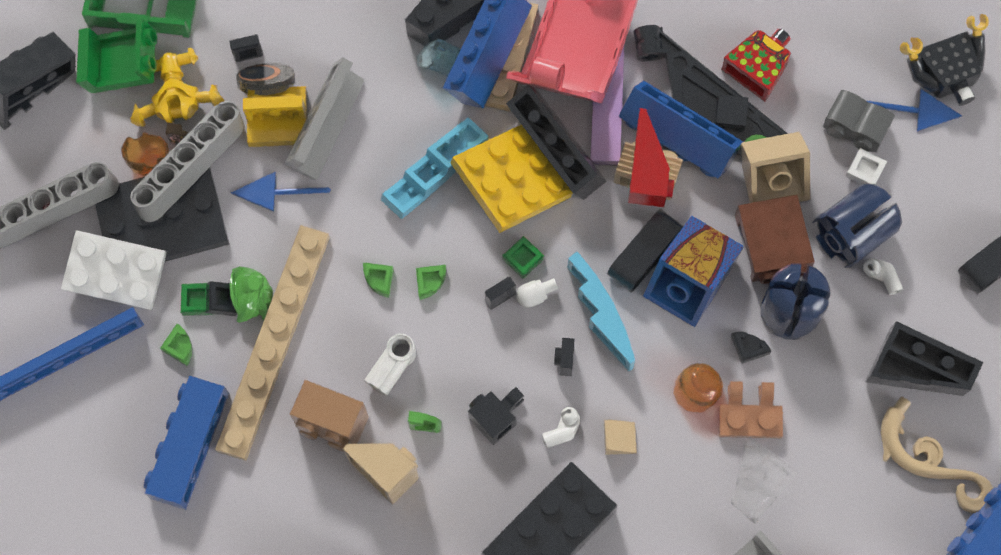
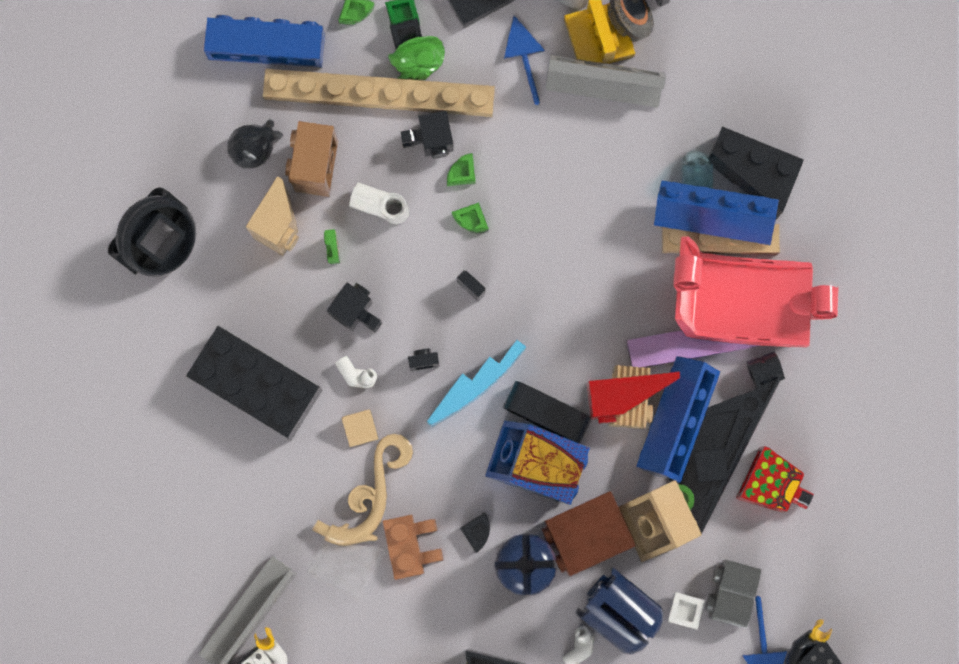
camera: 70 degrees right, 10 degrees up
medium azure slope [381,118,489,220] -> none
yellow plate [450,124,573,233] -> none
green tile [502,236,545,279] -> none
black brick [506,85,607,200] -> none
white cylinder [516,278,558,308] -> none
clear orange hair [673,363,724,413] -> none
none -> black piece [227,119,283,169]
none -> tan plant [313,434,413,546]
none -> black brick [400,111,454,159]

